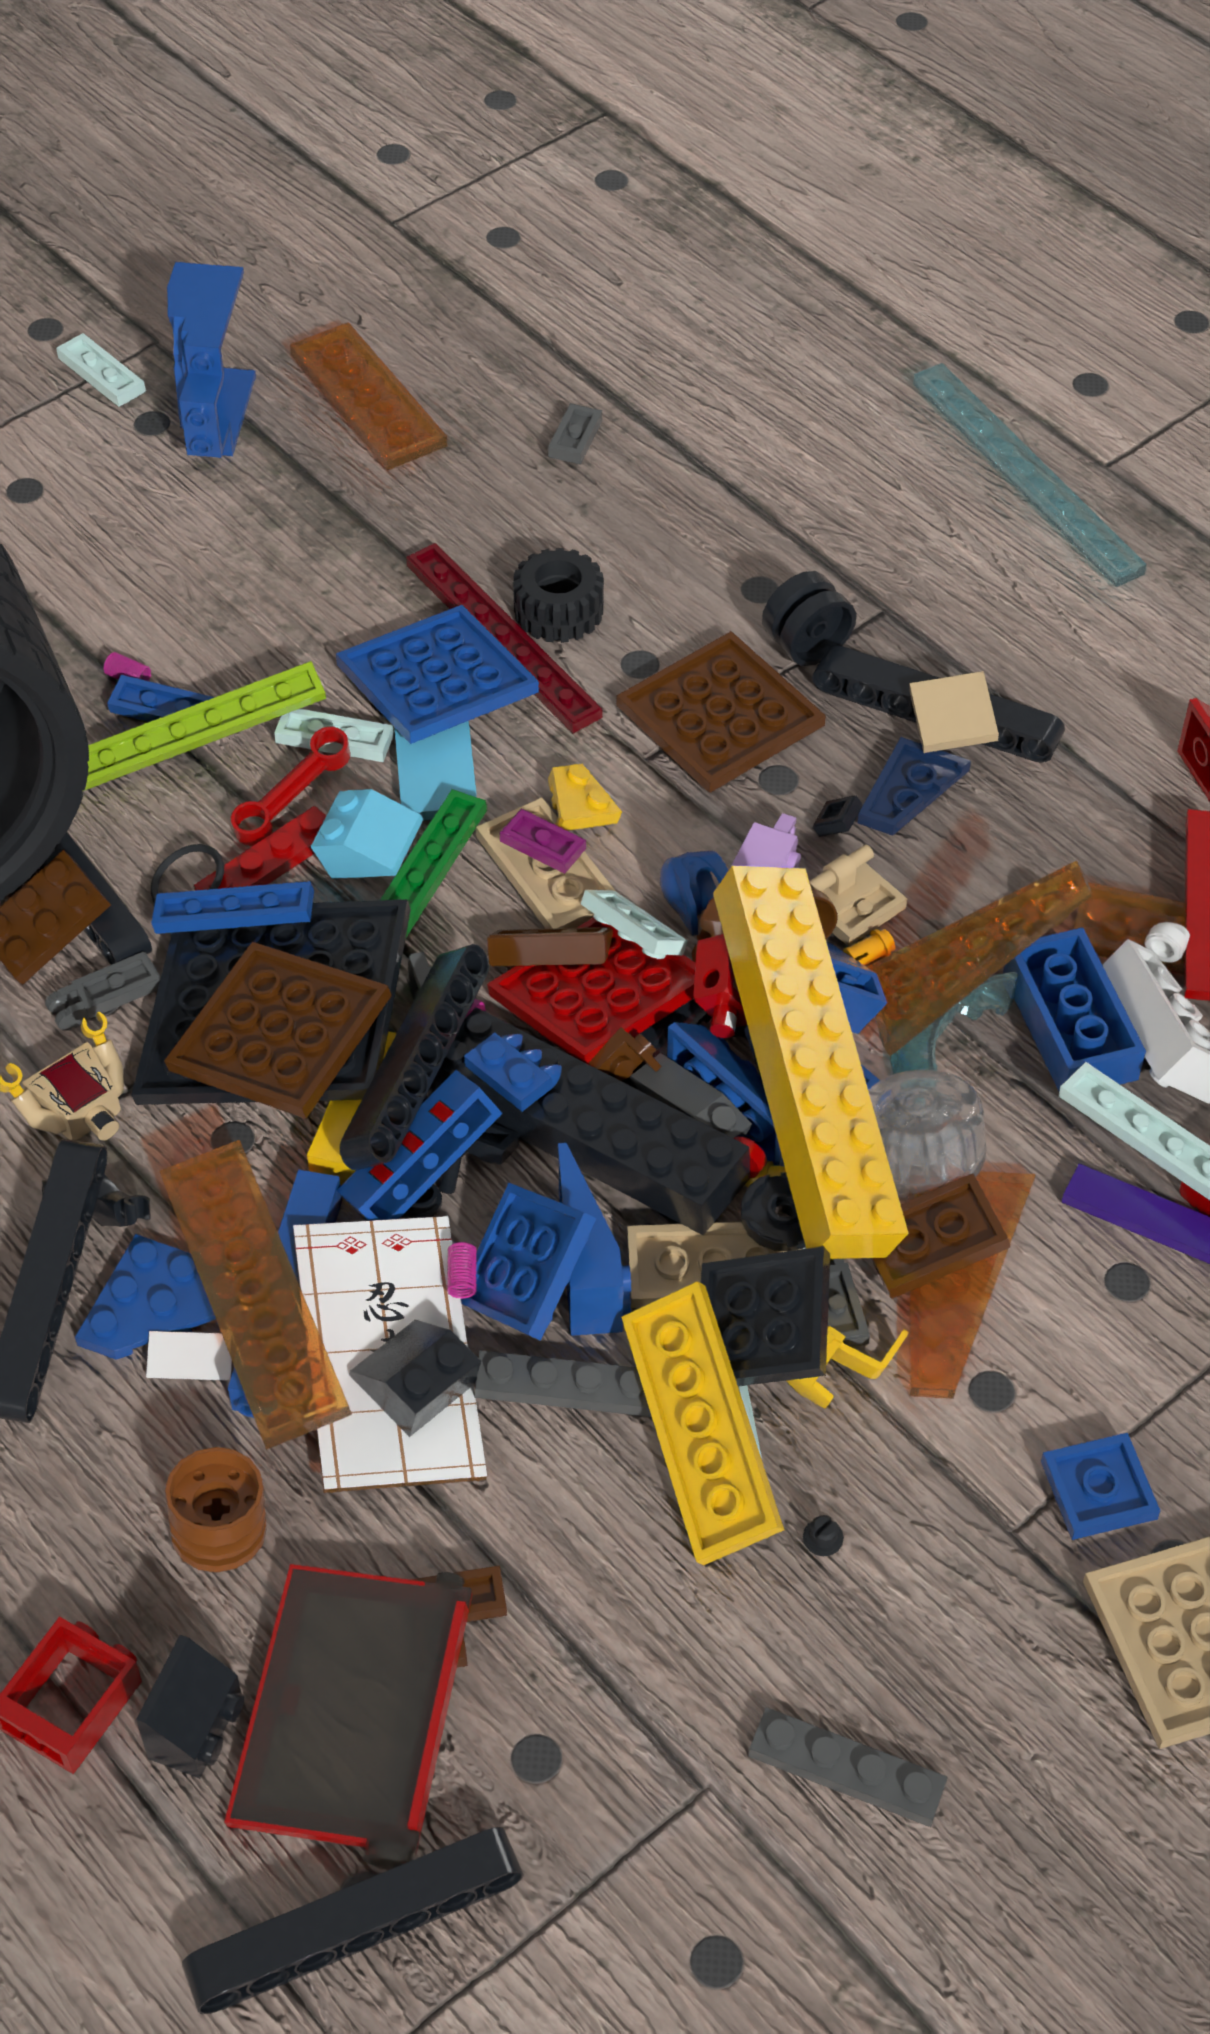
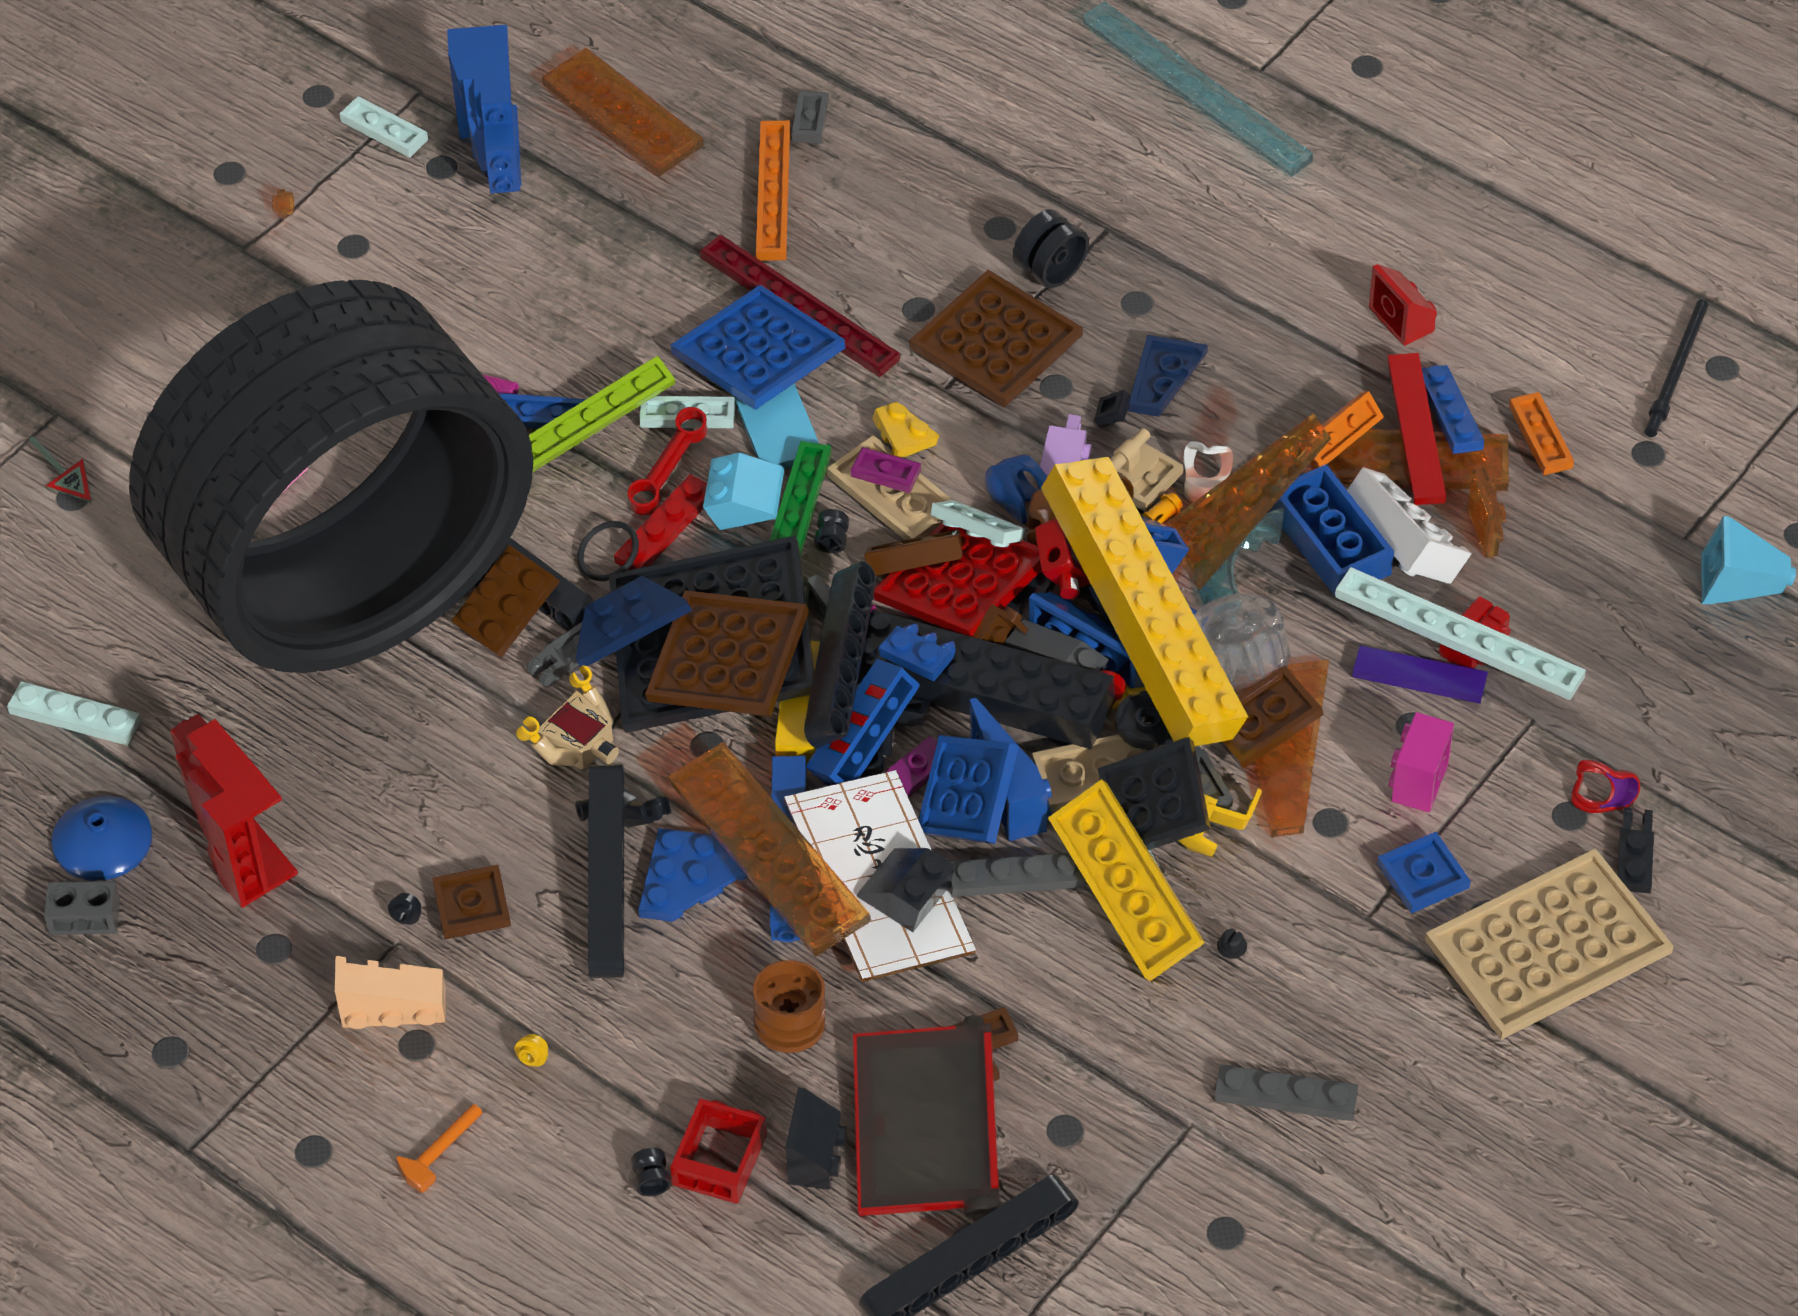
camera: 10 degrees left, 0 degrees up
white sticker [146,1331,233,1380] -> none
blue plate [151,881,314,934] -> none
dark pink piece [447,1242,477,1299] -> none
black tyre [513,548,604,643] -> none
black beam [812,645,1065,763] -> none
tan tile [909,671,999,753] -> none
white tile [1144,922,1190,962] -> none
none -> dark blue wing [575,576,692,667]
none -> orange plate [756,120,790,261]
none -> black wheel [814,509,849,554]
none -> magenta plate [884,736,937,797]
none -> piece [1183,441,1233,506]
none -> orange plate [1298,391,1384,469]
none -> dark pink brick [1388,712,1454,813]

